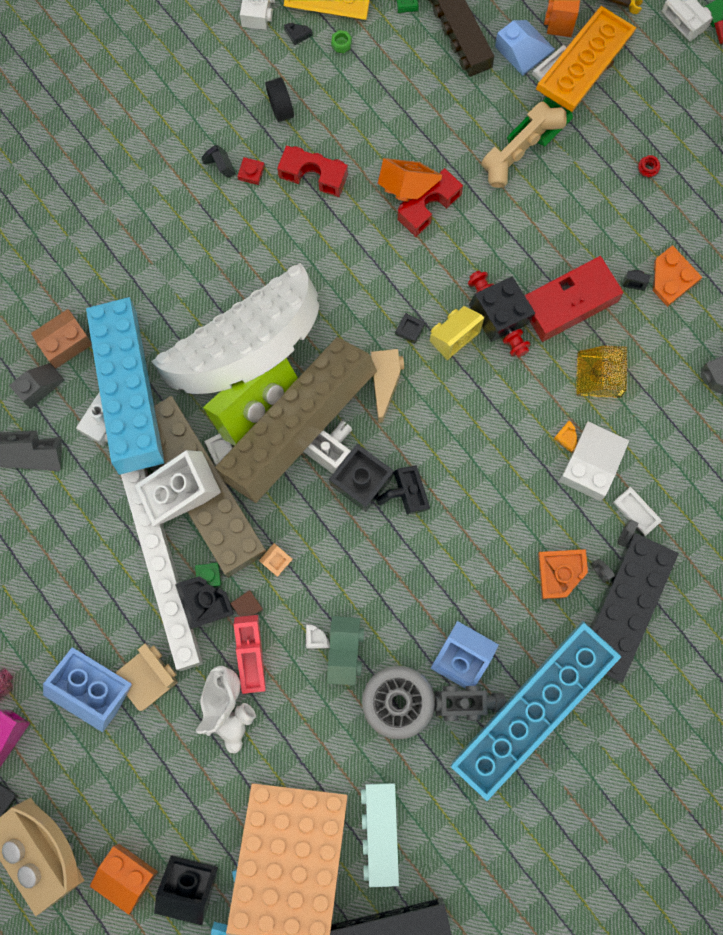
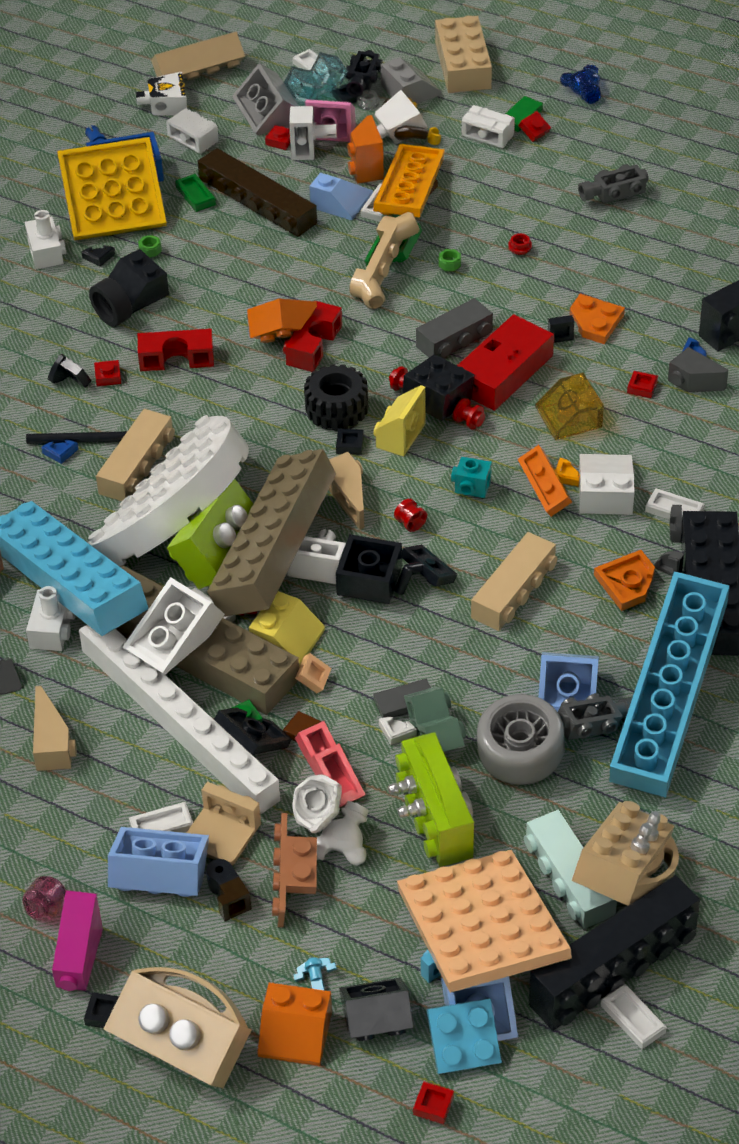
camera: 25 degrees left, 30 degrees down
none -> black bar [26,431,127,444]
none -> tan slope [33,686,77,771]
none -> blue tile [41,440,79,464]
none -> tan brick [96,409,175,501]
none -> black slope [108,249,169,314]
none -> white tile [129,802,193,833]
none -> leg [206,859,252,922]
none -> light yellow slope [249,591,325,667]
none -> nougat bracket [272,813,317,927]
none -> medium azure piece [293,957,337,990]
none -> black tyre [304,364,369,430]
none -> dark grey tile [373,678,431,718]
none -> lime piece [388,732,474,867]
none -> red wheel [394,498,428,532]
none -> dark grey brick [416,298,493,358]
none -> bright green tile [439,249,461,271]
none -> teal brick [451,456,492,498]
none -> tan brick [471,532,557,631]
none -> orange plate [518,444,572,517]
none -> tan piece [572,801,679,906]
none -> red tile [627,371,658,399]

